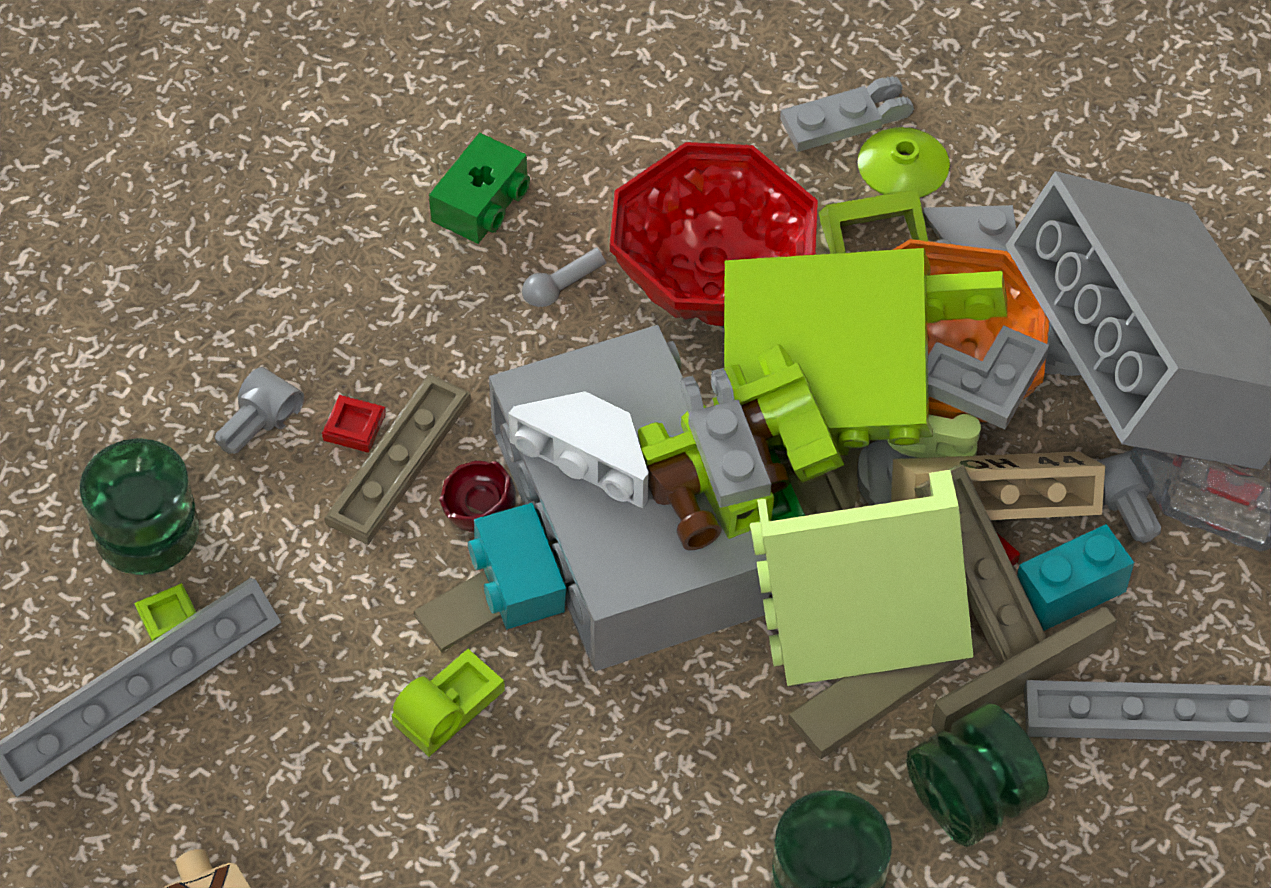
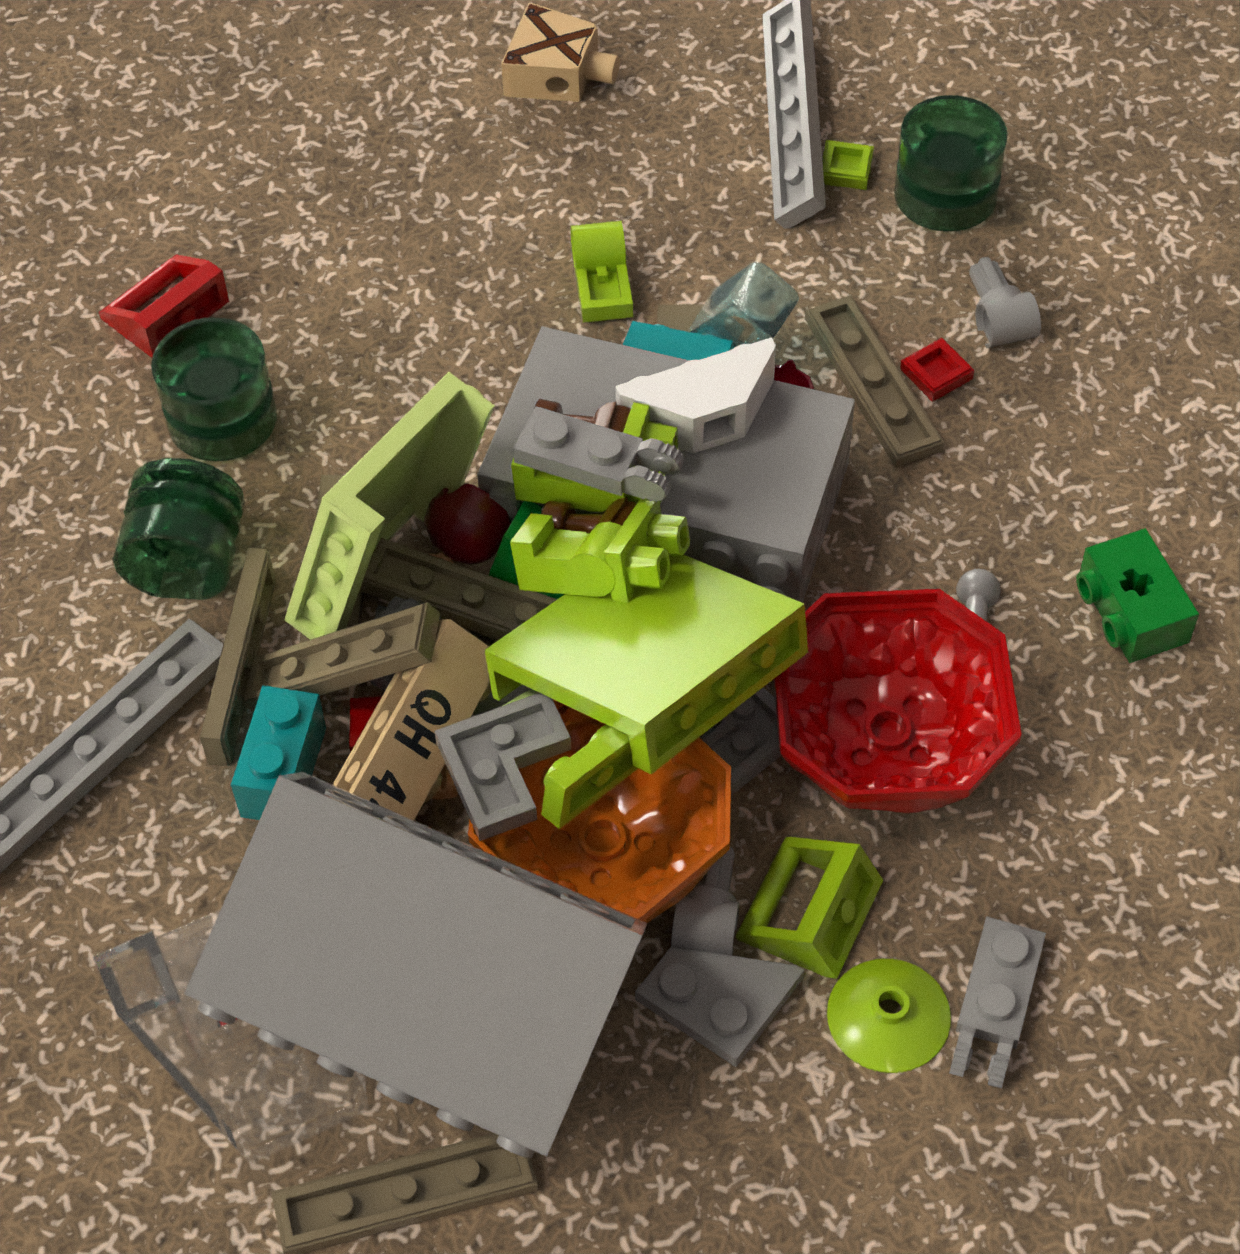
camera: 130 degrees right, 0 degrees up
none -> clear light blue piece [688,262,799,348]

